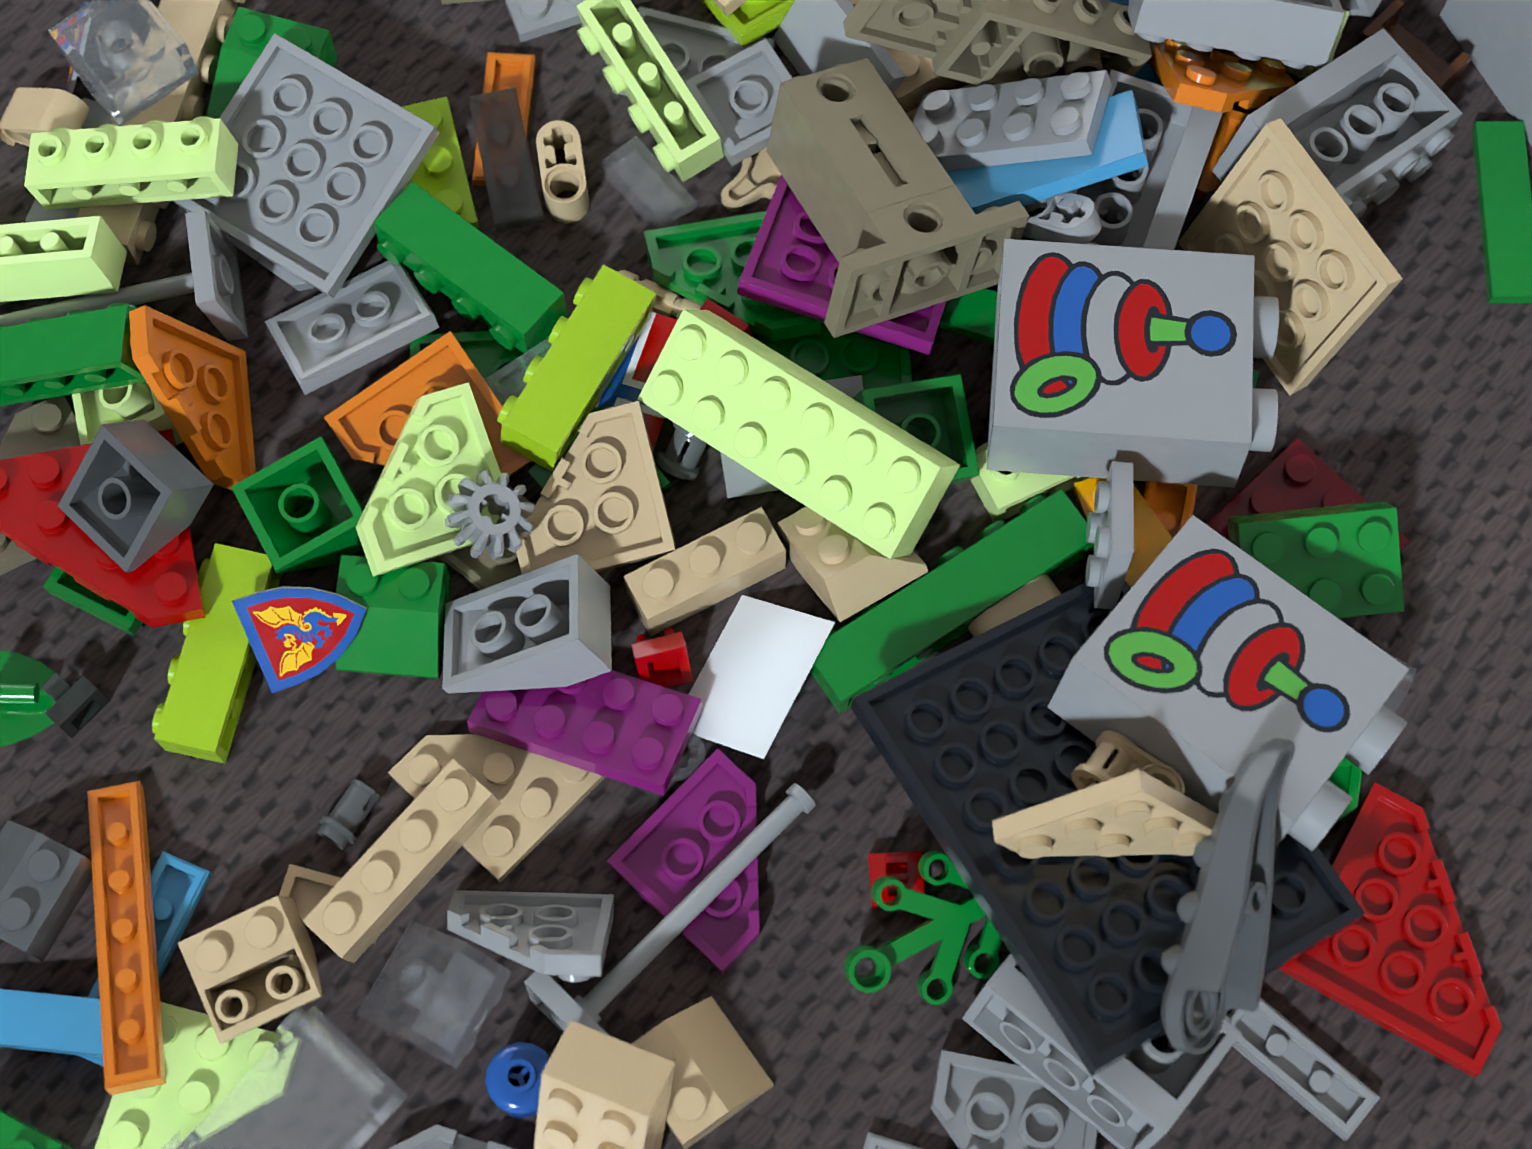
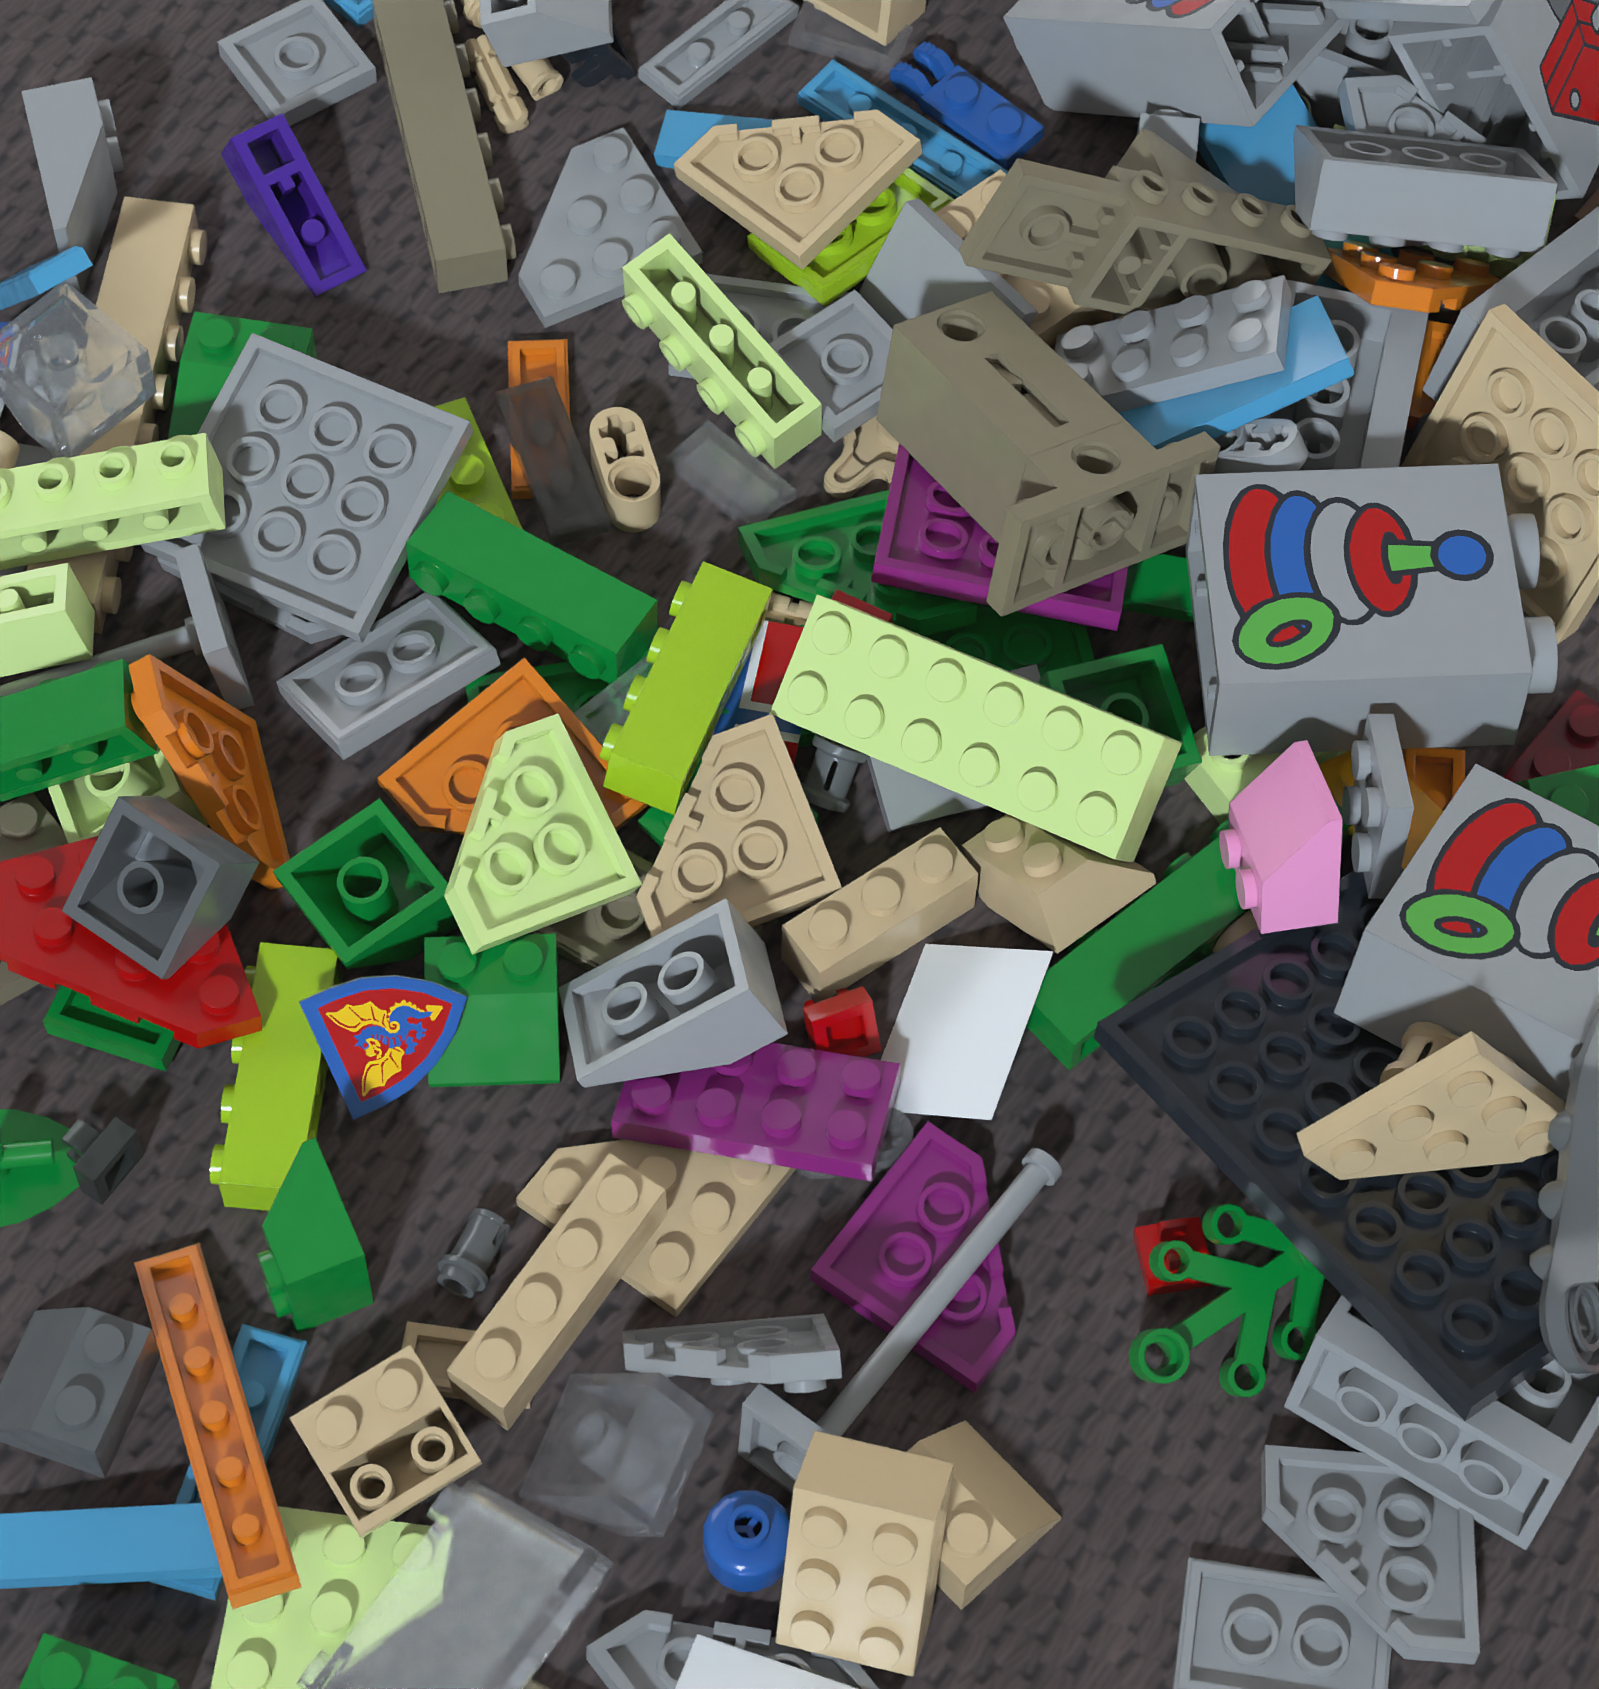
camera: 10 degrees left, 10 degrees down
light grey gear [445,470,535,560] -> none
none -> green slope [257,1138,374,1333]
none -> bright pink slope [1219,740,1343,934]

